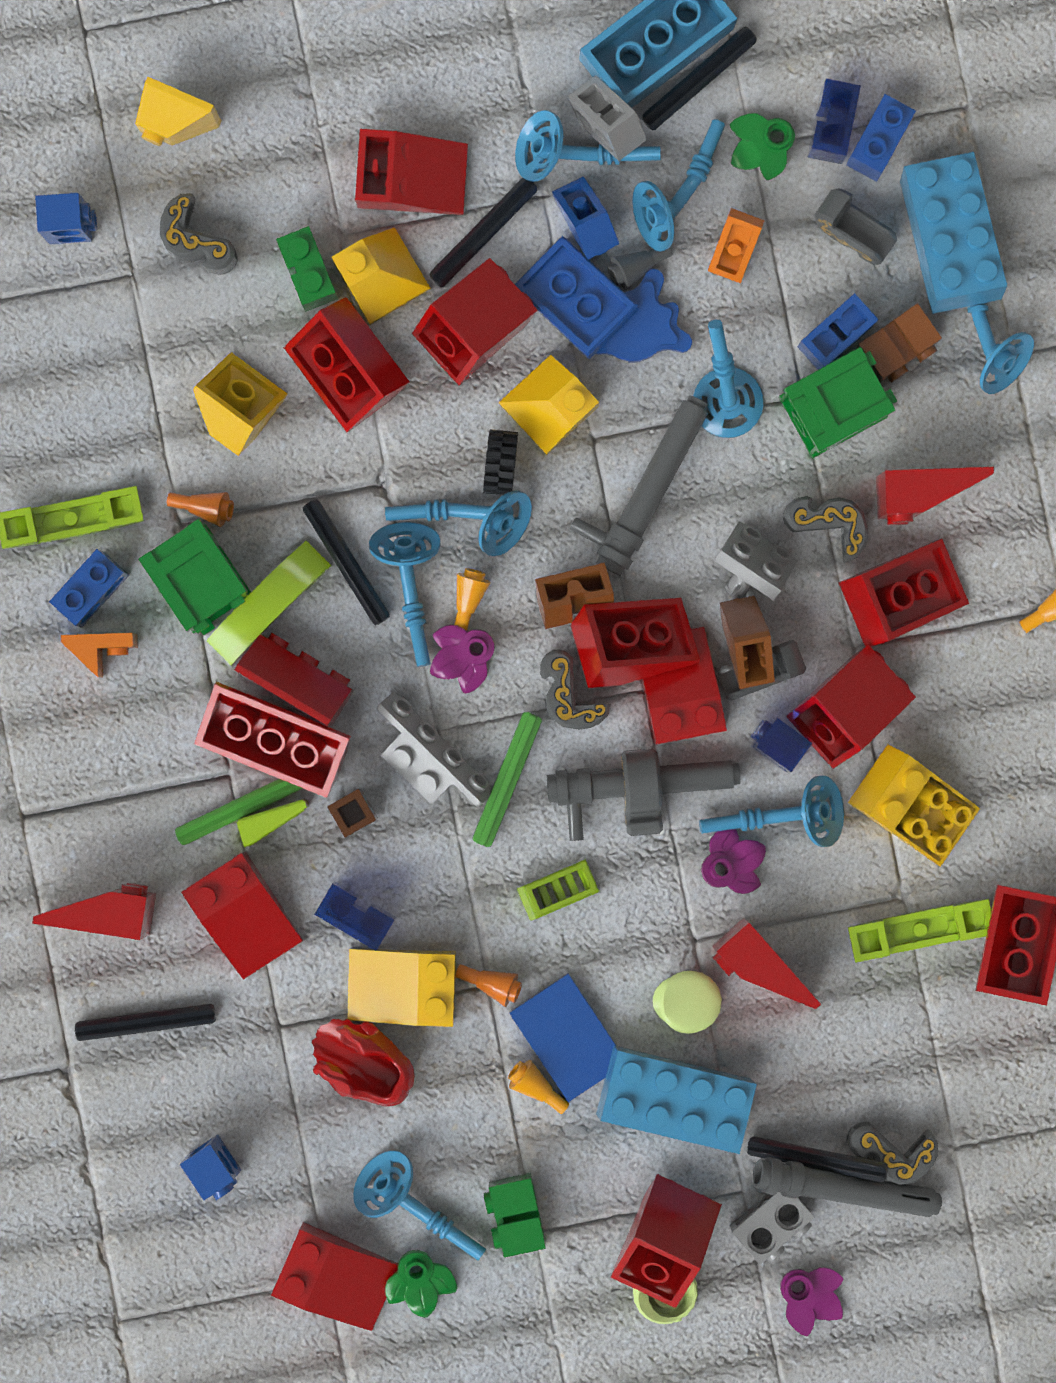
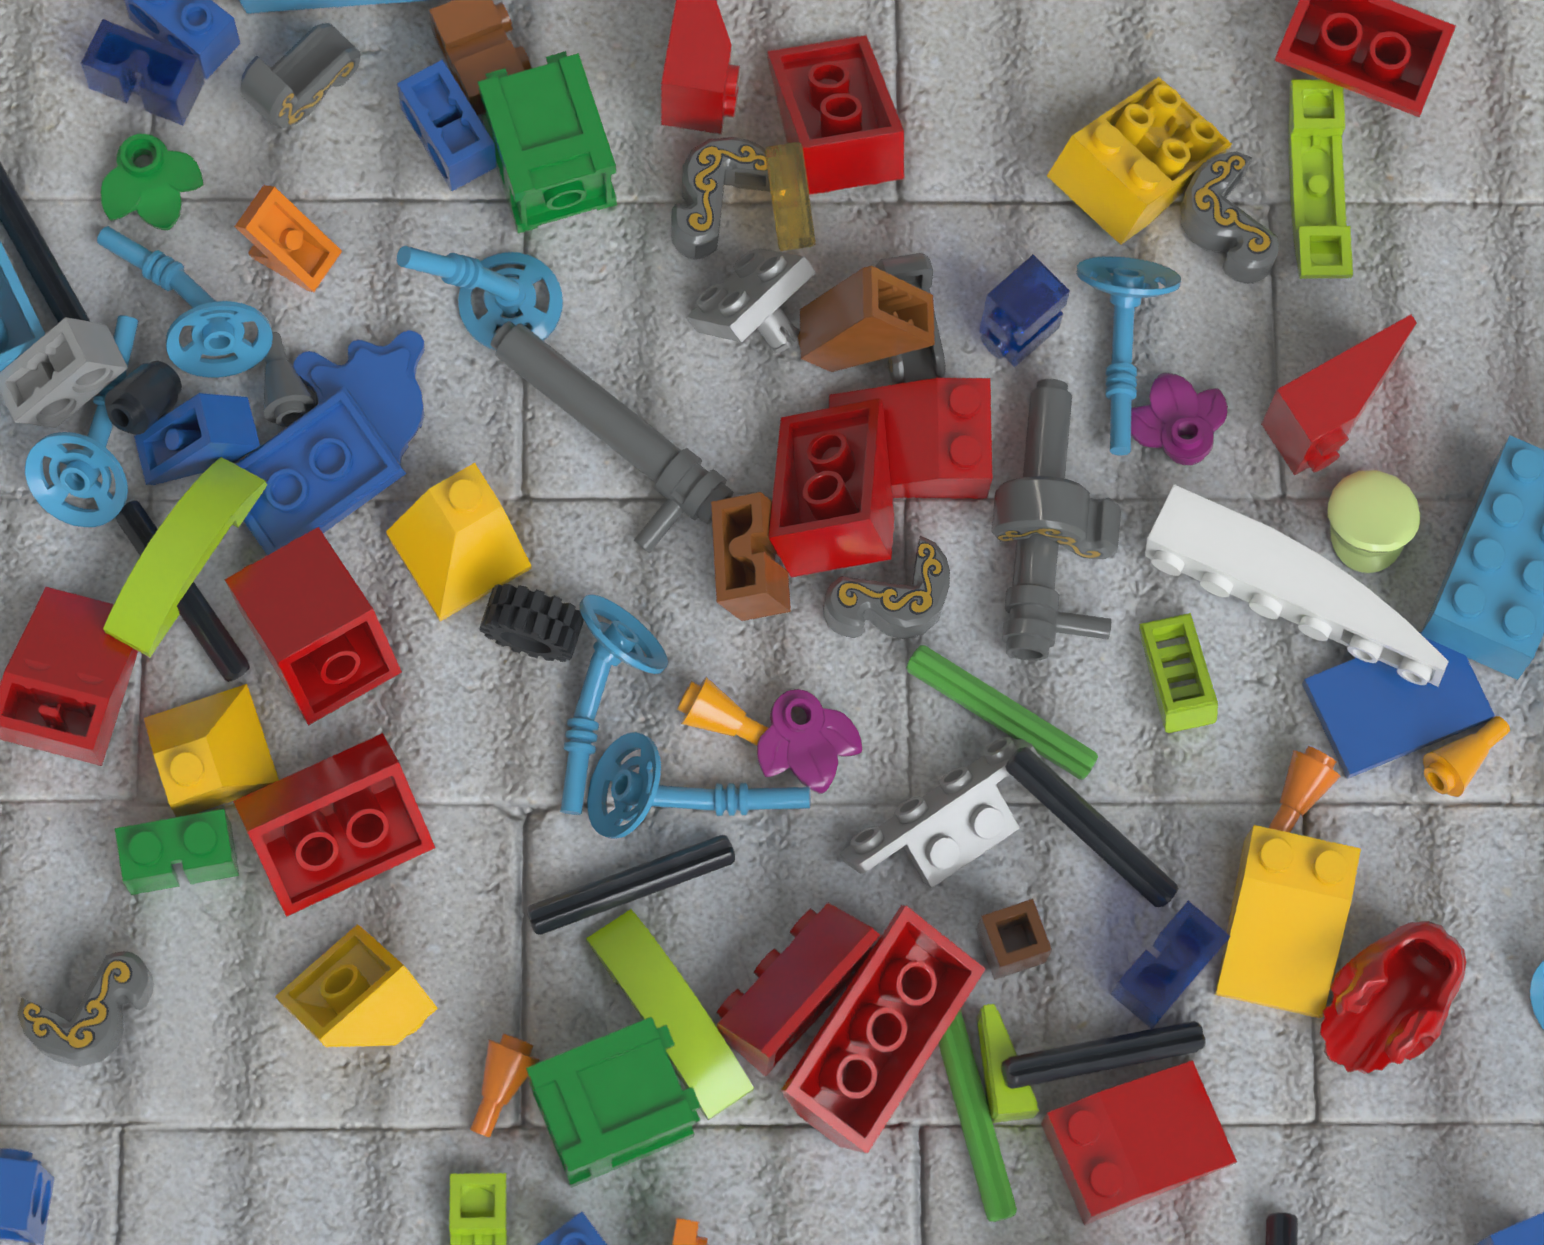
camera: 85 degrees left, 15 degrees down
red slope [786,644,916,769] -> none
none -> lime slope [103,457,267,657]
none -> black brick [105,361,182,435]
none -> clear yellow slope [765,142,816,251]
none -> black axle [1001,1021,1206,1089]
none -> black axle [1005,747,1178,908]
none -> white slope [1145,485,1449,687]
none -> dark grey animal [1180,151,1279,283]

